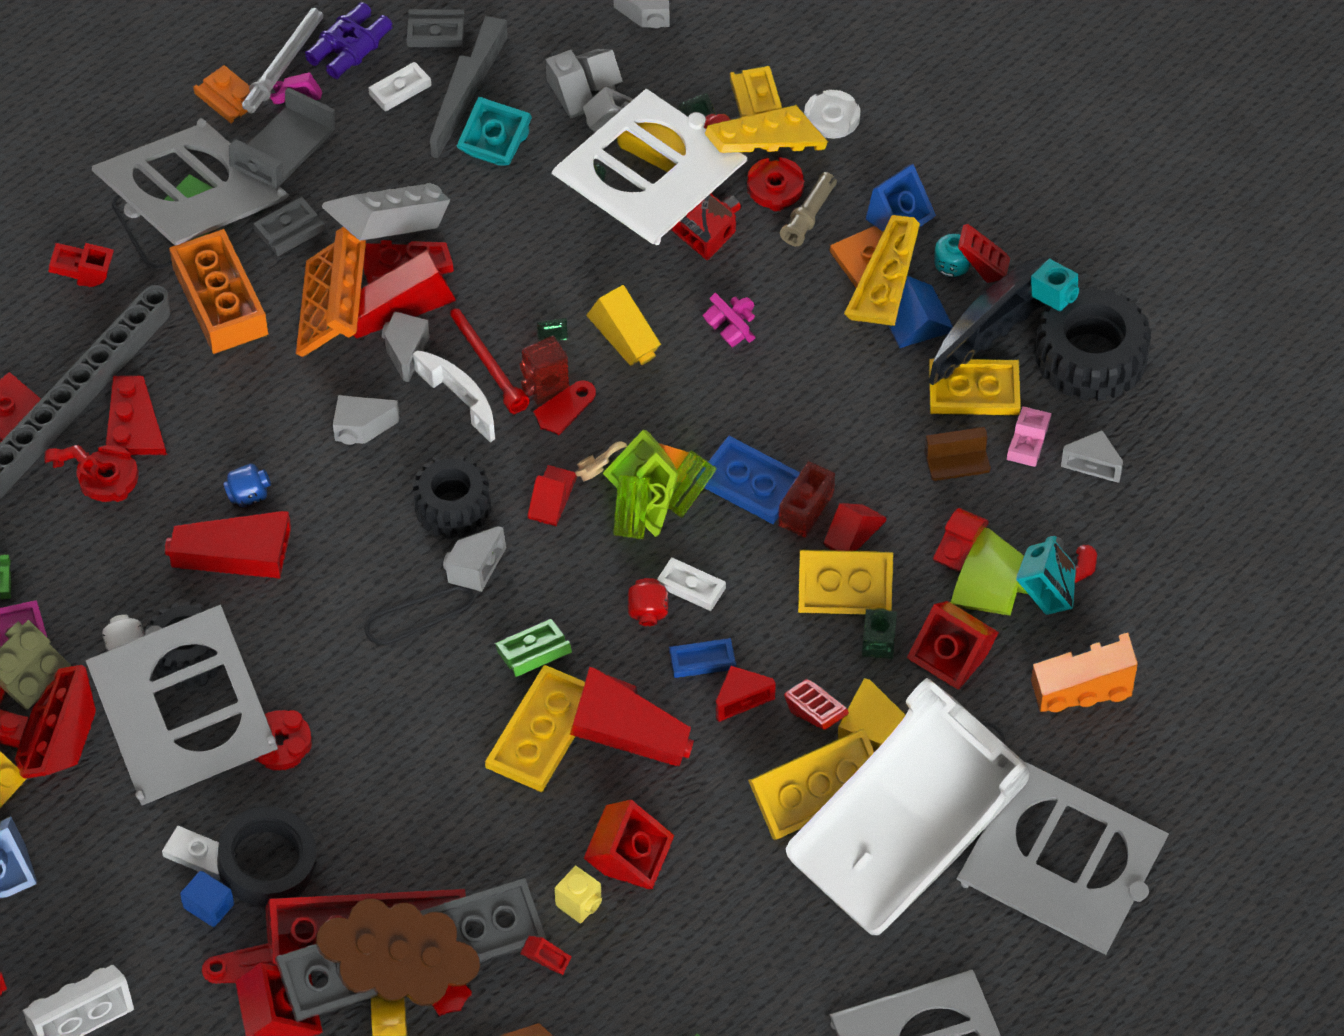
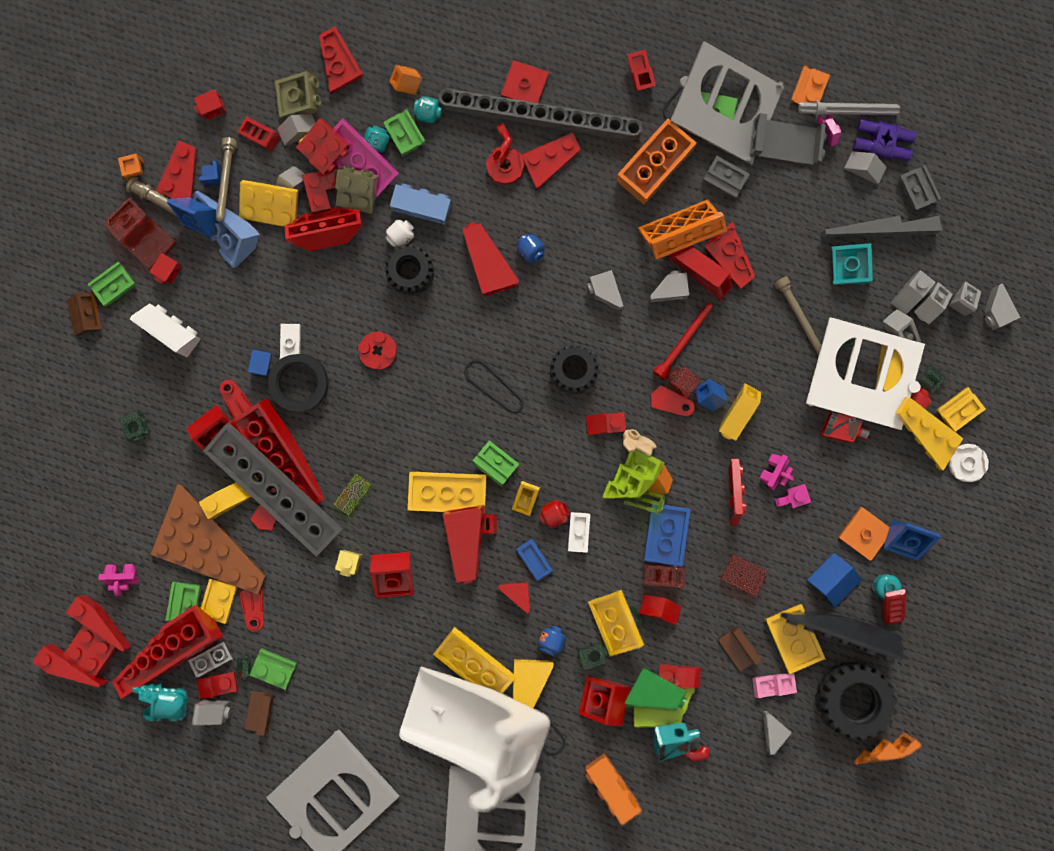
camera: 70 degrees right, 30 degrees up
light grey door [86,604,278,806] -> none
reddish brown plate [316,899,480,1006] -> none
light grey slope [322,183,450,241] -> none
white plate [369,62,431,112] -> none
white slope [413,350,495,442] -> none
light grey slope [443,526,506,592] -> none
red piece [520,936,571,975] -> none
clear green slope [535,318,568,343] -> none
clear neon green tile [613,475,649,539] -> none
red plate [747,157,804,211] -> none
dark tan pin [780,172,837,247] -> none
red slope [784,679,849,730] -> none
yellow wing [844,215,920,326] -> none
teal brick [1031,258,1079,311] -> none
none -> clear neon green tile [333,473,372,516]
none -> medium blue brick [390,184,452,225]
none -> yellow slope [512,481,540,516]
none -> blue head [538,626,566,656]
none -> green slope [625,668,687,712]
none -> blue panel [695,379,728,411]
none -> clear red plate [720,554,768,597]
none -> wing [729,459,746,526]
none -> dark tan piece [773,276,822,356]
none -> dark pink plate [774,484,811,508]
none -> light grey slope [844,151,886,185]
none -> orange slope [853,732,921,765]
none -> light grey slope [949,281,981,316]

